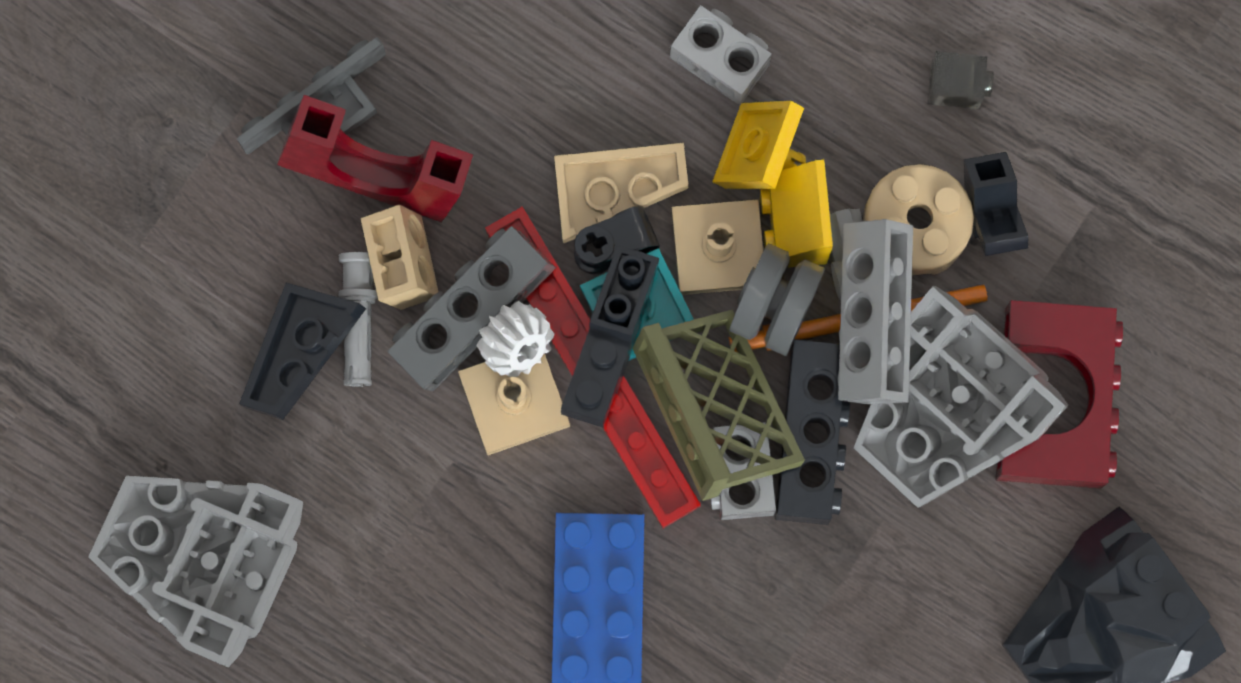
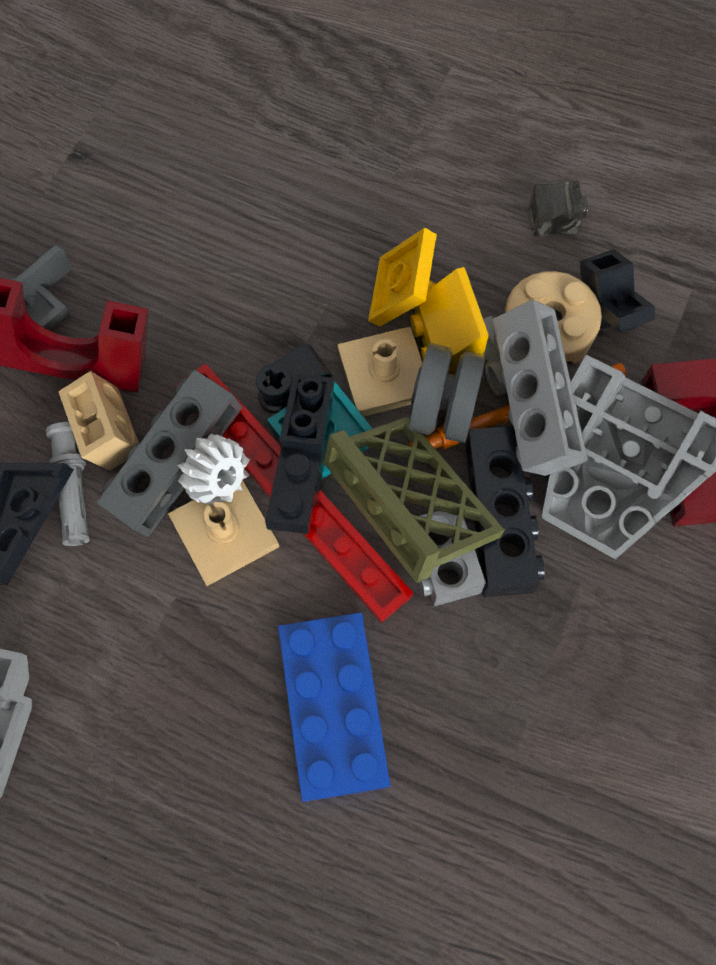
camera: 10 degrees left, 10 degrees down
tan wing [554,143,688,244] -> none
light grey brick [670,5,772,106] -> none

